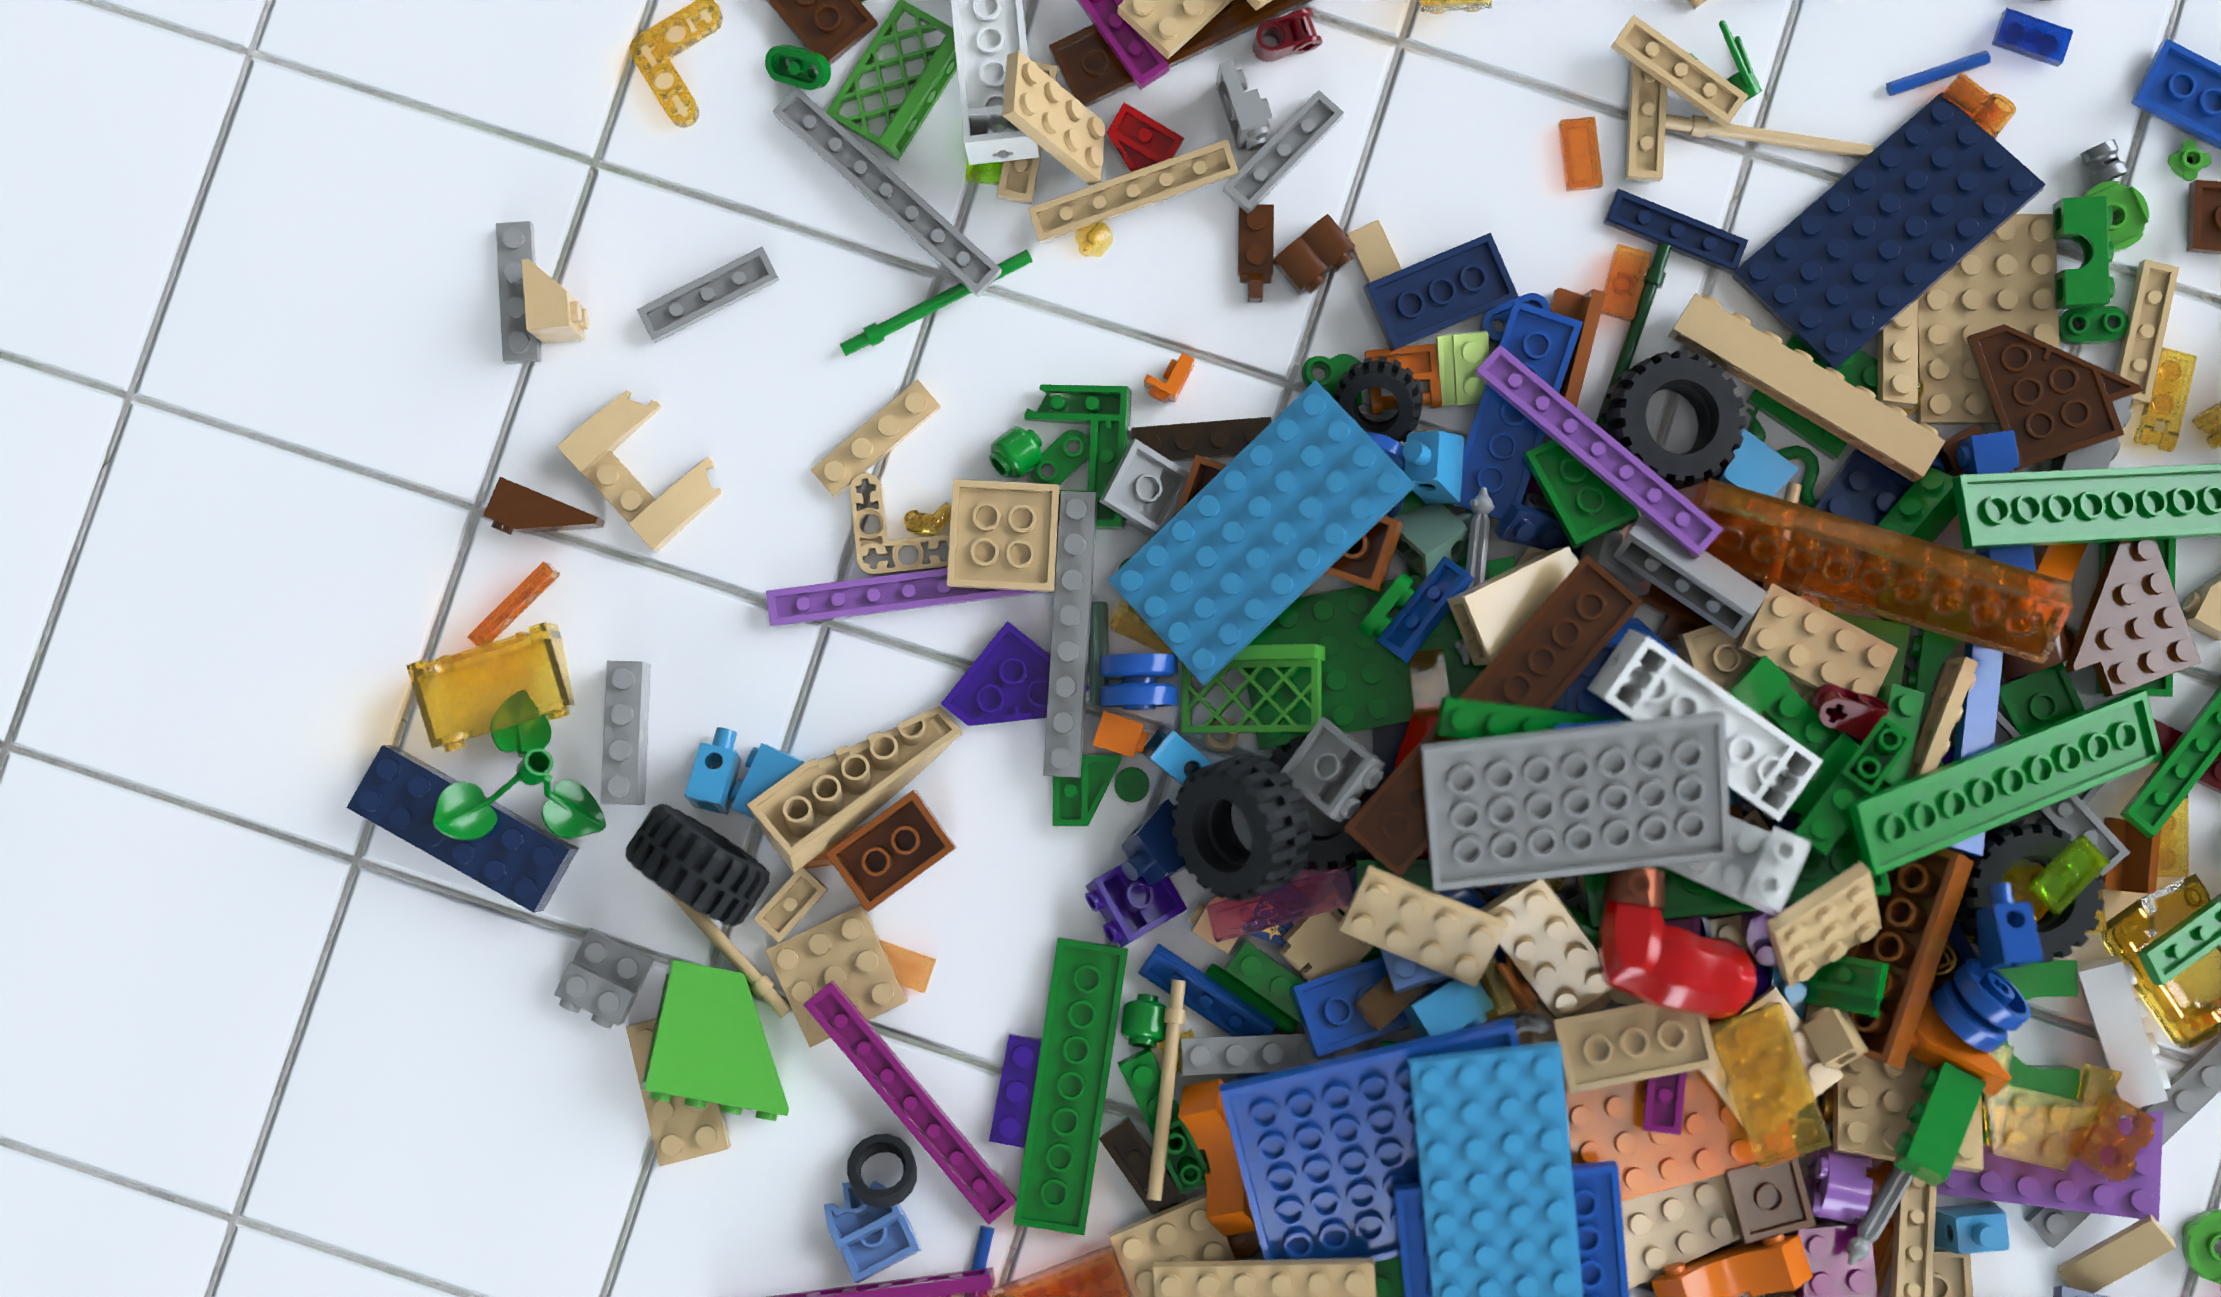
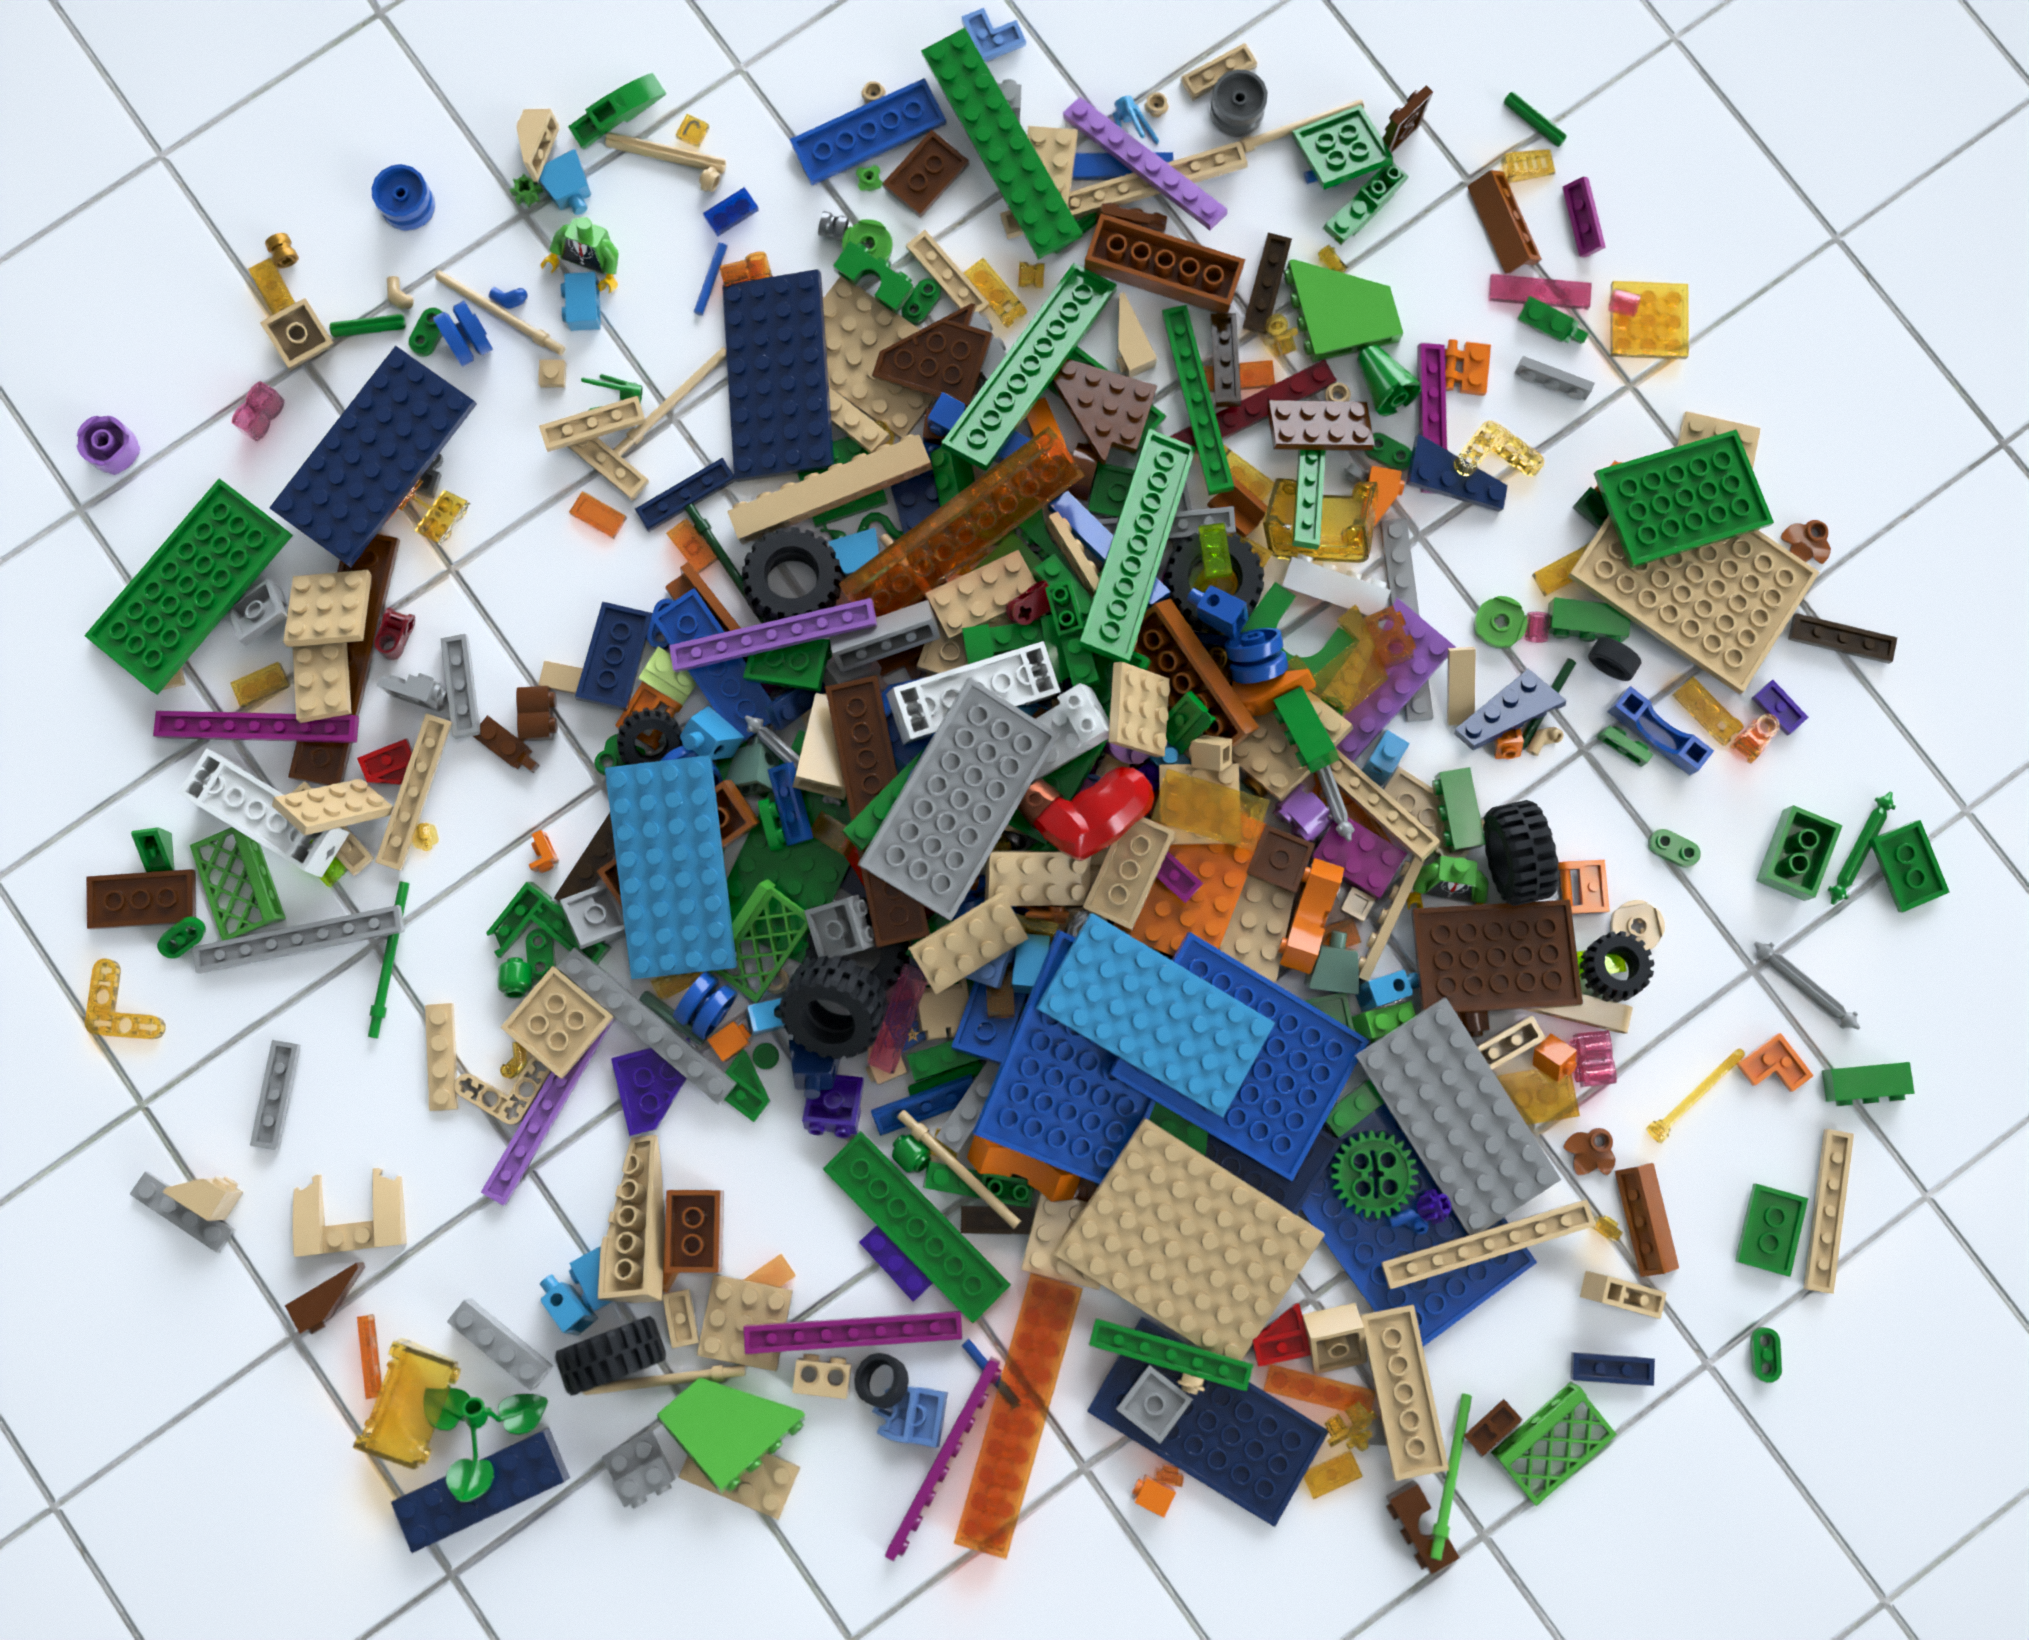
camera: 55 degrees left, 5 degrees down
none -> tan brick [792,1353,852,1399]

